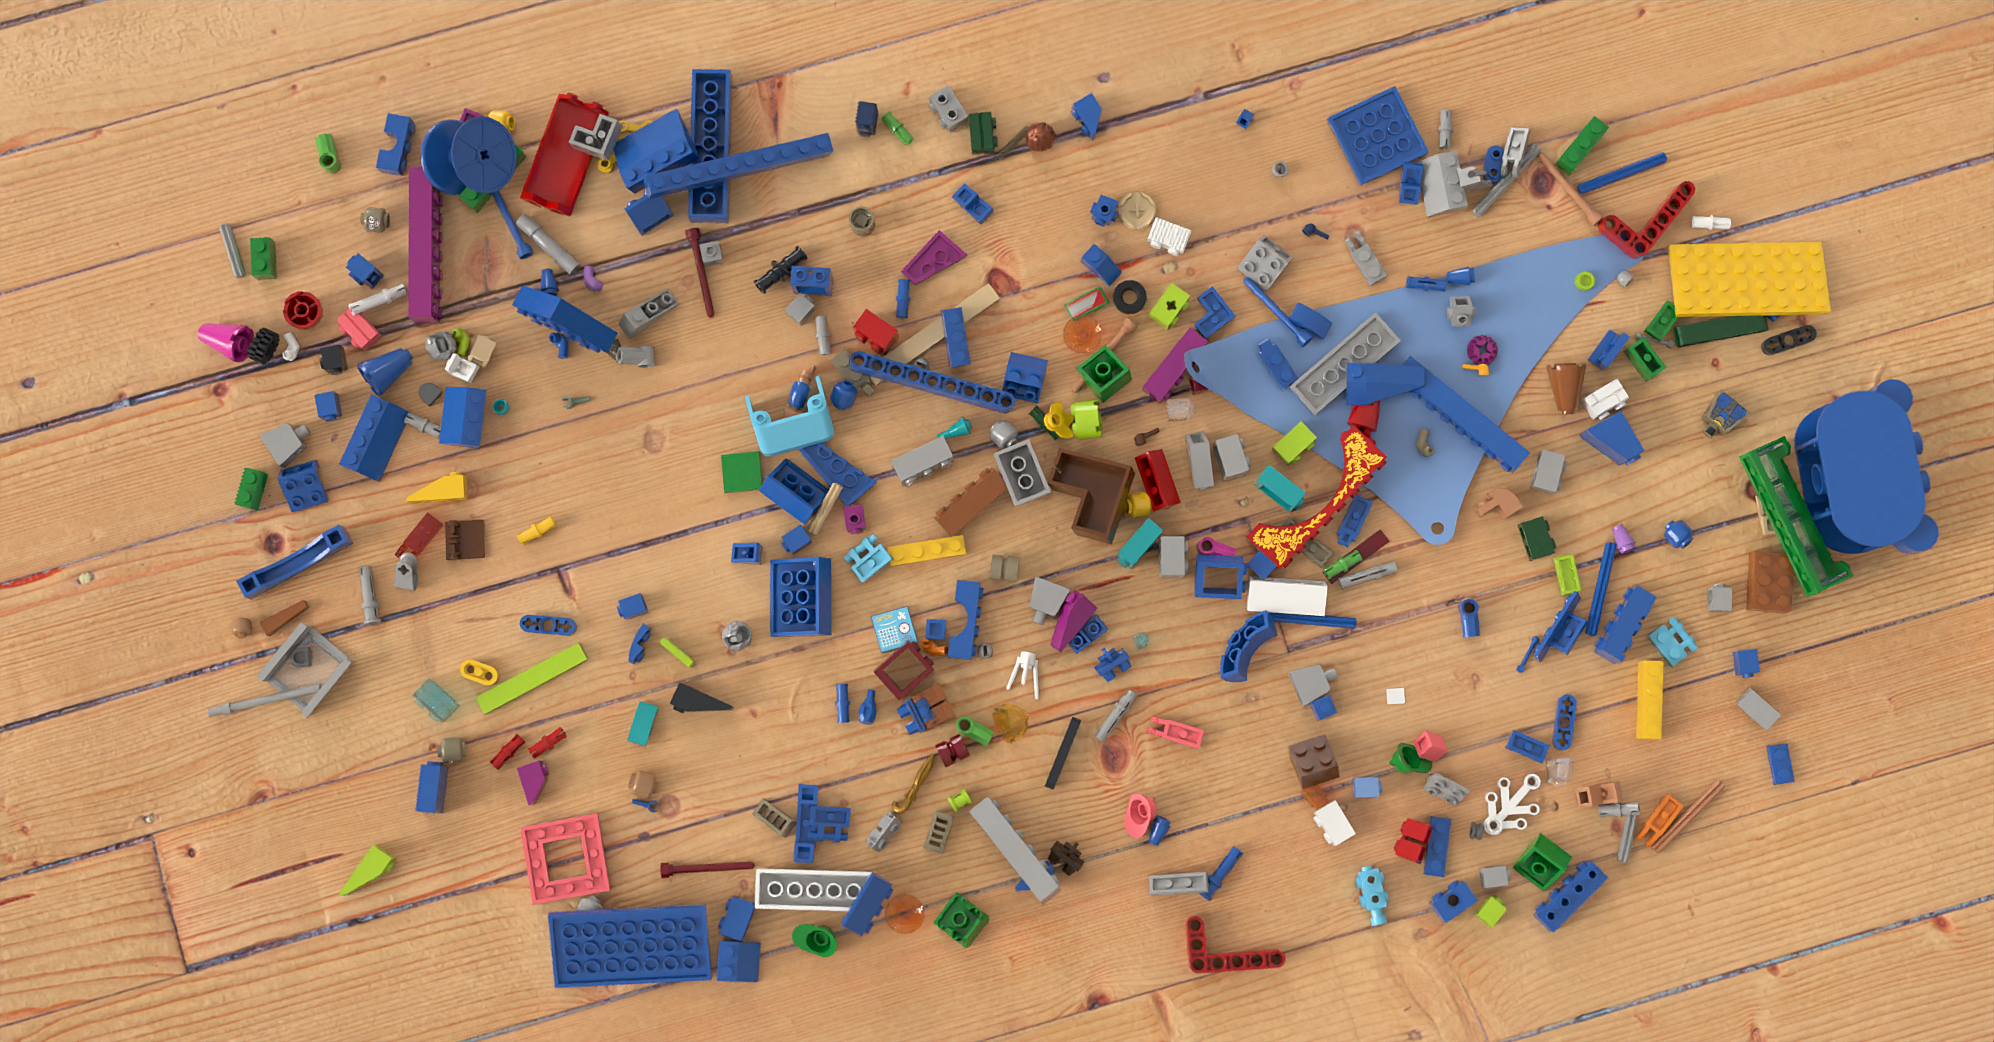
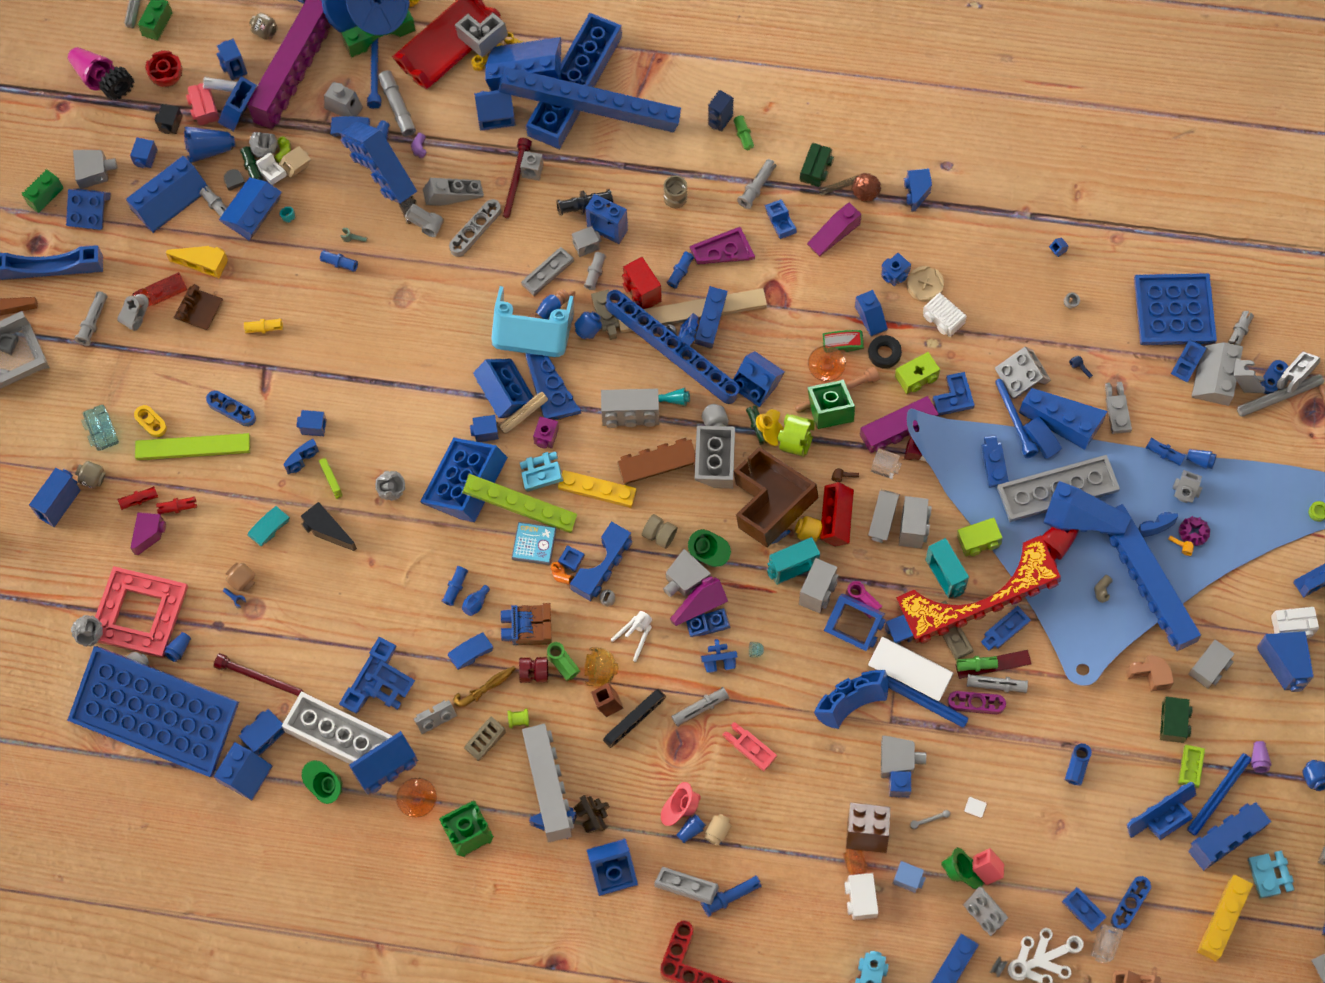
camera: 25 degrees right, 15 degrees down
white arm [282,332,300,361] -> none
blue arm [549,332,569,359] -> none
green tile [721,451,762,493] -> none
blue slope [731,543,763,565] -> none
dark tan slope [752,798,797,838] -> none
dark red window [873,640,934,701] -> none
light grey brick [928,85,969,133] -> none
red piece [1394,818,1433,864] -> none
blue hinge [1516,636,1540,673] -> none
dark orange cone [1547,363,1586,414] -> none
none -> light grey piece [71,615,103,647]
none -> blue cone [164,632,191,662]
none -> blue brick [218,76,257,132]
none -> dark green pin [240,146,262,180]
none -> blue pin [320,250,358,272]
none -> light grey torso [324,82,363,116]
none -> blue slope [330,116,370,137]
none -> blue slope [448,632,493,670]
none -> light grey beam [449,199,501,257]
none -> lime plate [462,474,577,533]
none -> light grey tile [521,247,574,296]
none -> blue slope [586,839,638,896]
none -> copper brick [591,683,623,717]
none -> blue hinge [678,313,698,347]
none -> green piece [688,529,731,567]
none -> tan brick [704,814,732,846]
none -> light grey pin [737,159,777,209]
none -> magenta slope [807,202,862,257]
none -> light grey hinge [910,810,951,829]
none -> magenta beam [947,691,1006,715]
none -> blue wedge [1019,388,1107,450]
none -> blue slope [1138,512,1178,537]

